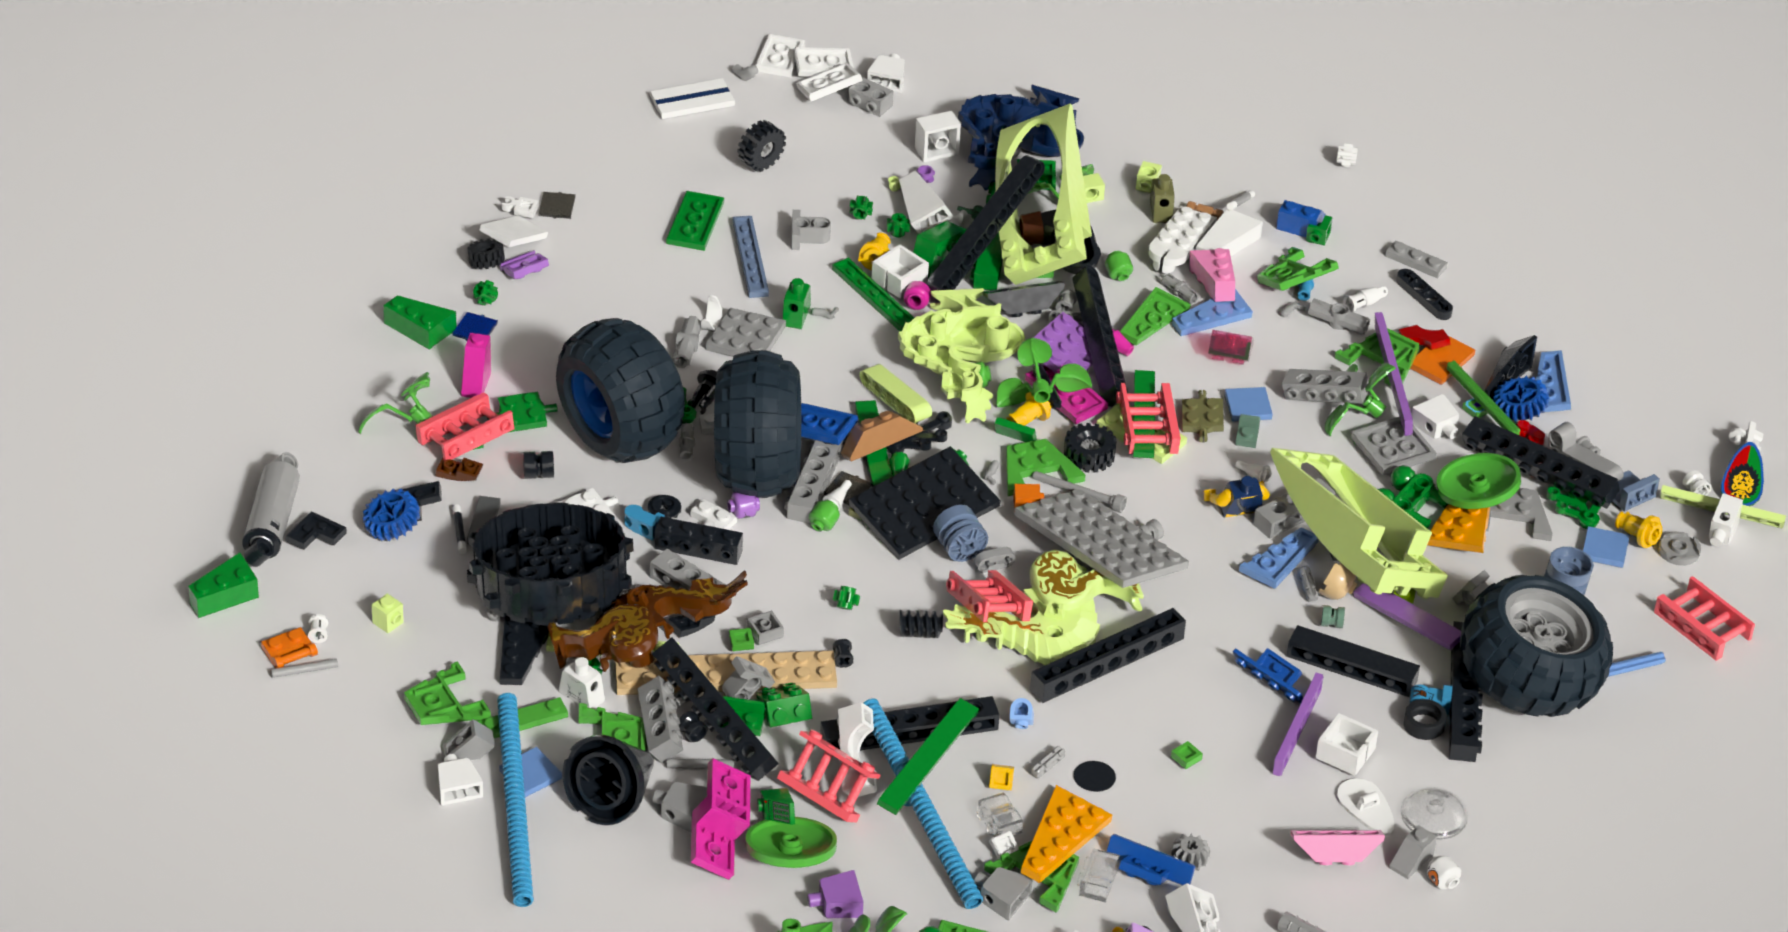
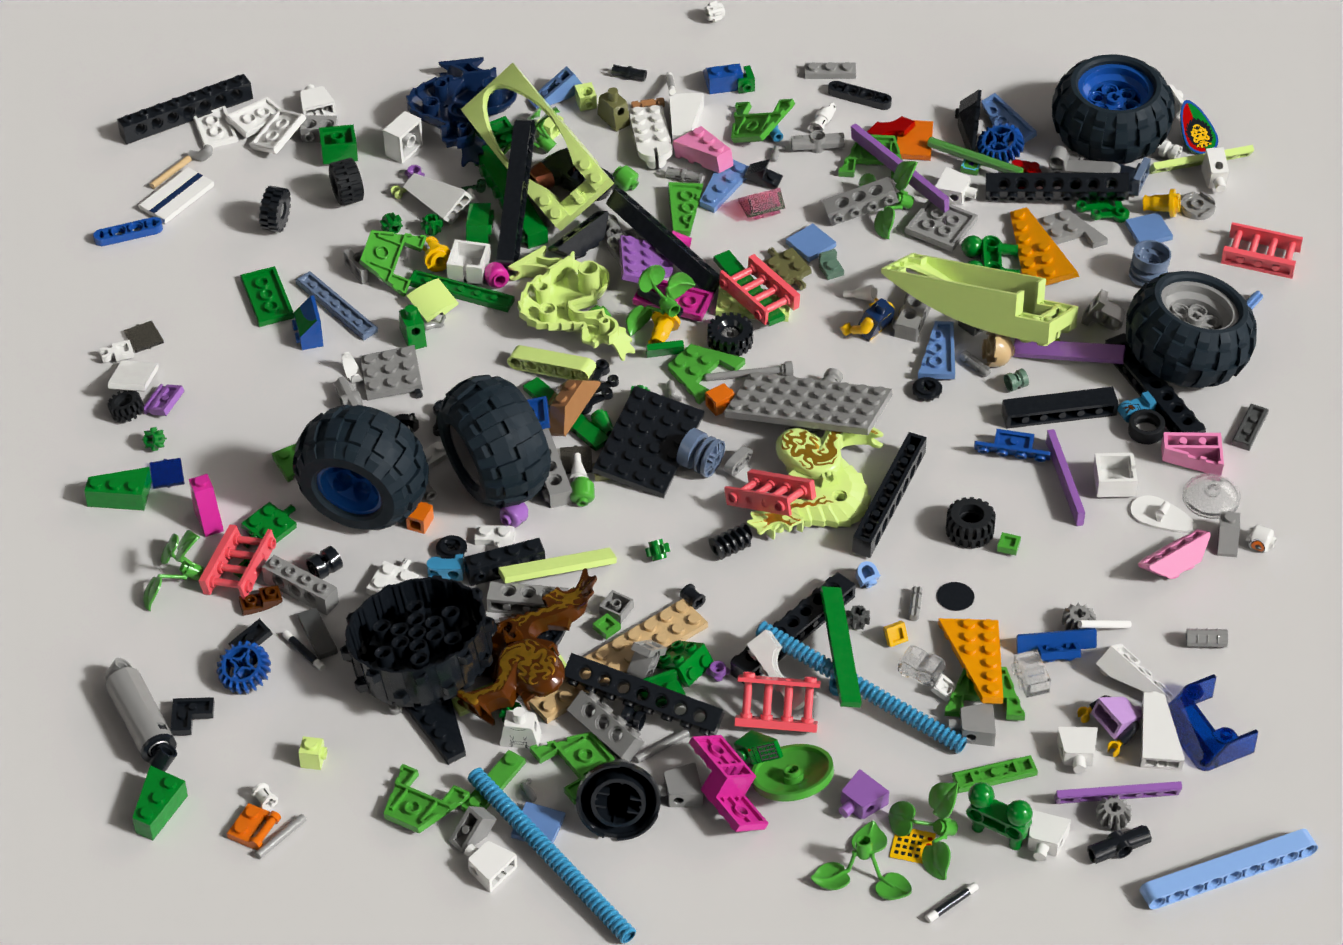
camera: 30 degrees left, 5 degrees up
bright green dish [1436,453,1521,509] -> none
none -> blue beam [93,217,163,246]
none -> black brick [117,74,253,144]
none -> tan bar [150,155,192,189]
none -> light grey brick [262,555,339,615]
none -> blue slope [292,295,324,350]
none -> green slope [319,124,358,164]
none -> black tyre [329,158,364,206]
none -> bright green wing [359,230,427,297]
none -> yellowish green slope [406,278,459,322]
none -> orange brick [406,502,434,534]
none -> yellowish green tile [499,547,617,583]
none -> light grey piece [520,778,537,802]
none -> medium blue slope [528,66,582,109]
none -> black pin [611,64,647,81]
none -> medium lavender plate [706,661,730,682]
none -> black slope [744,159,783,191]
none -> dark grey gear [846,605,870,630]
none -> black gear [912,377,942,401]
none -> black tyre [946,497,996,549]
none -> black wheel [1052,54,1175,164]
none -> white bar [1078,620,1131,628]
none -> bright pink wedge [1161,432,1224,477]
none -> dark grey tile [1231,404,1269,451]

